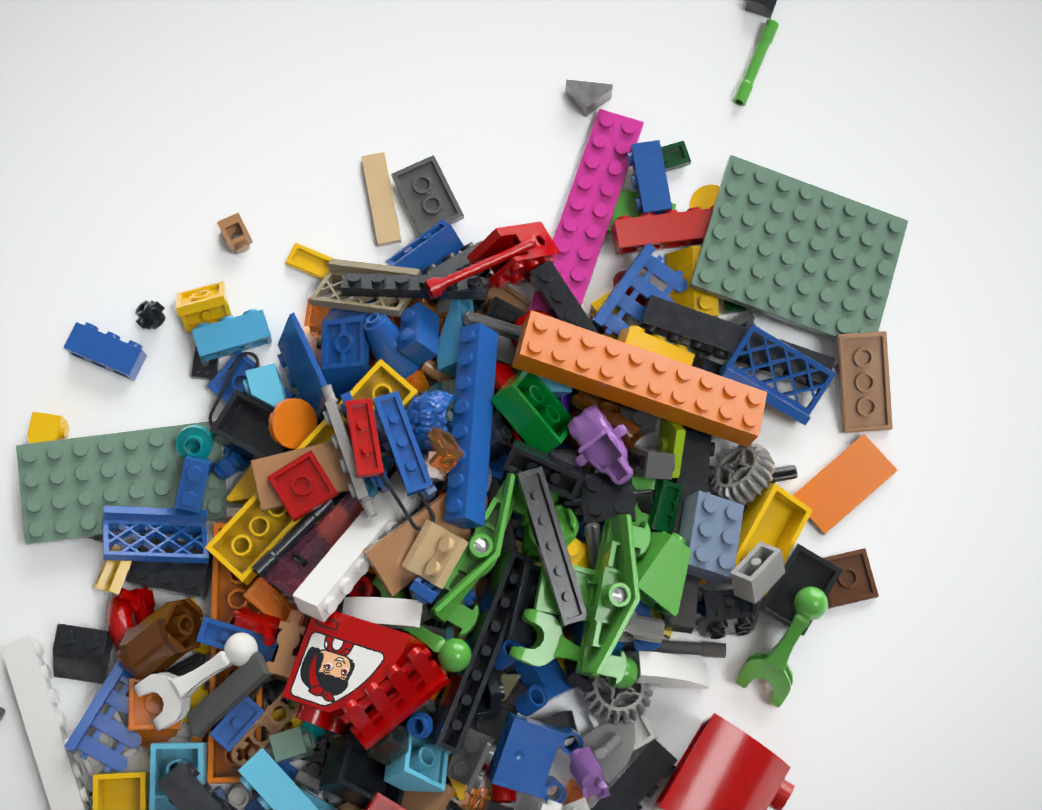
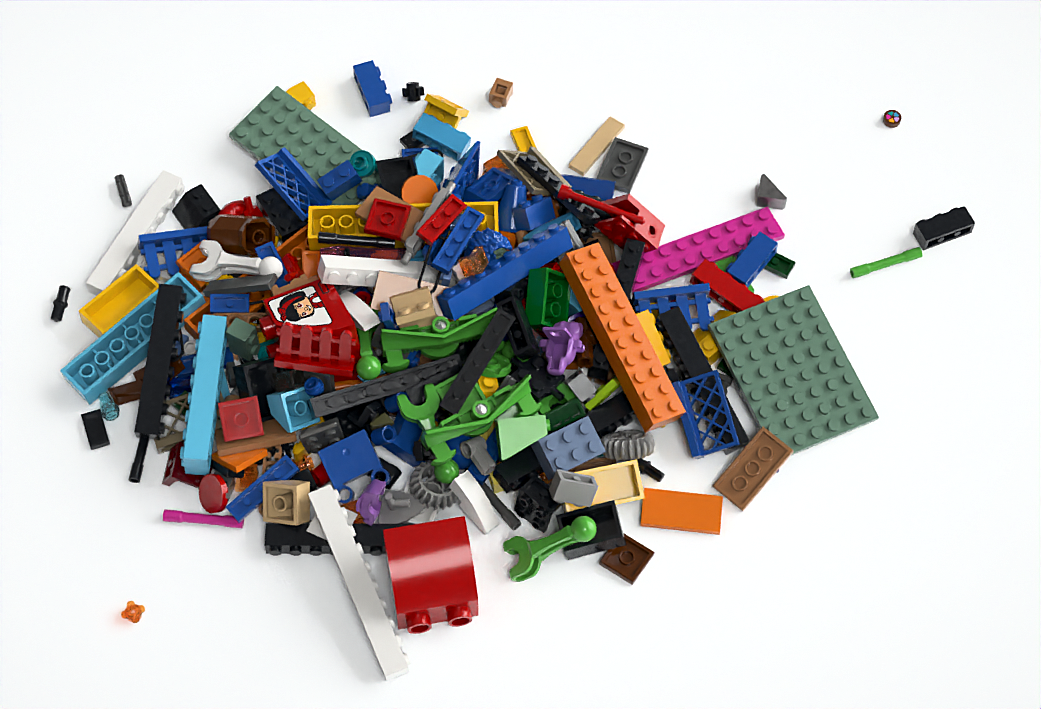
camera: 45 degrees right, 15 degrees down
yellow slope [93,543,132,595] -> none

